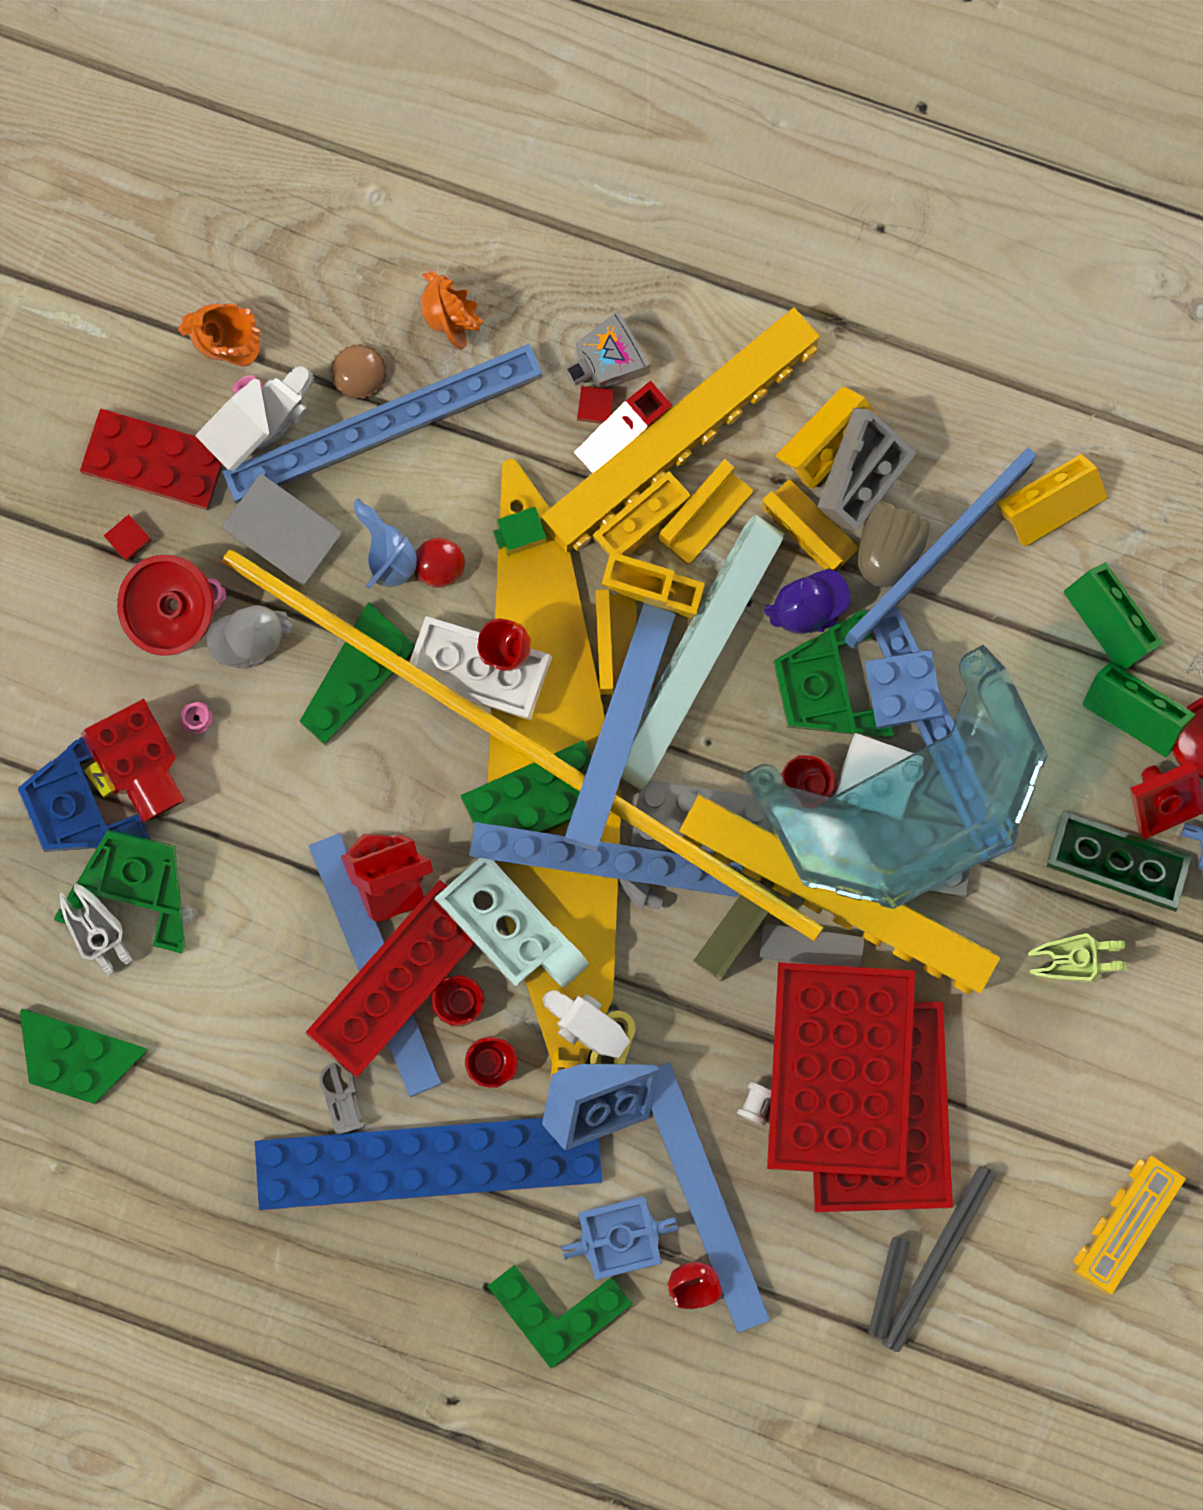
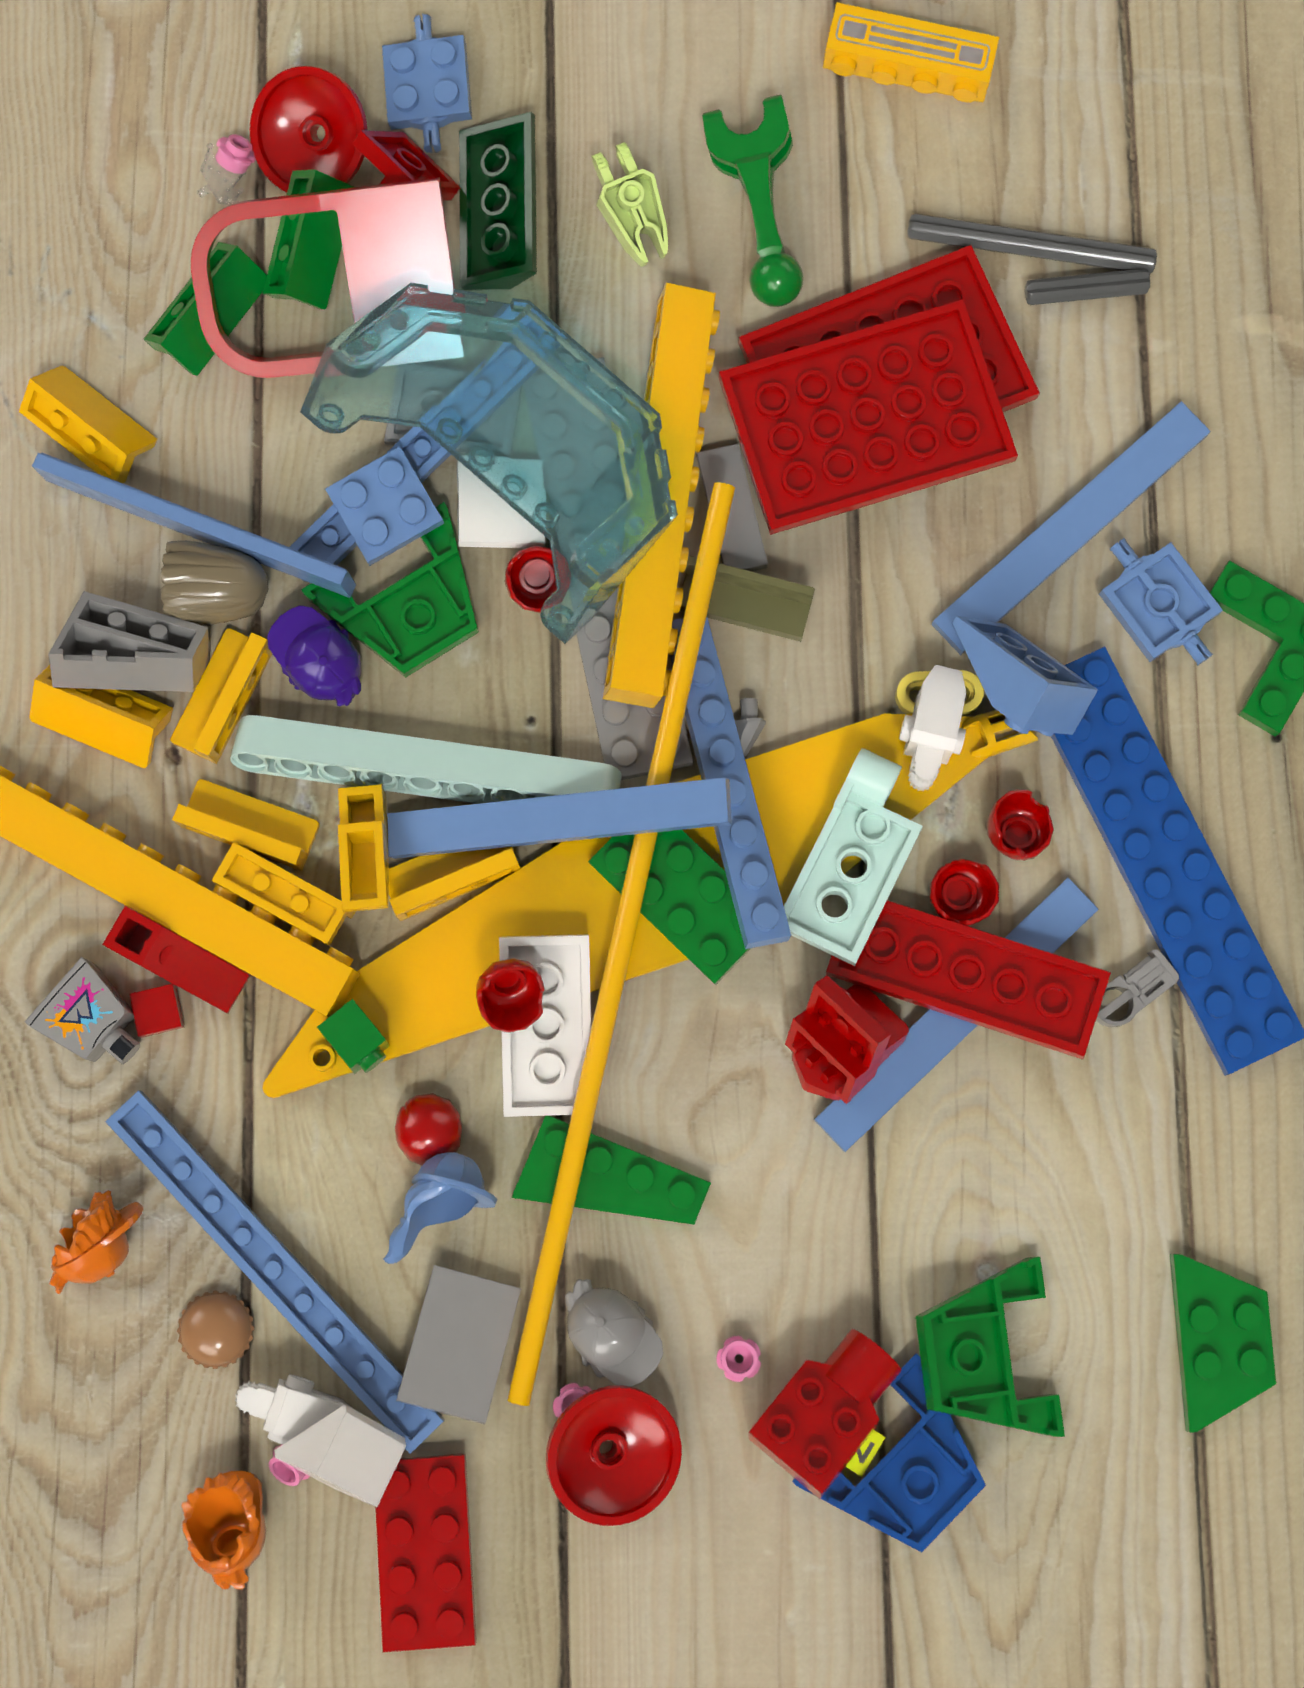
camera: 110 degrees left, 0 degrees up
white hinge [59,883,133,976] -> none
red tile [103,514,152,562] -> none
red hair [667,1262,722,1309] -> none
white bush [737,1082,771,1126] -> none
none -> window [191,177,464,378]
none -> green piece [702,94,803,307]

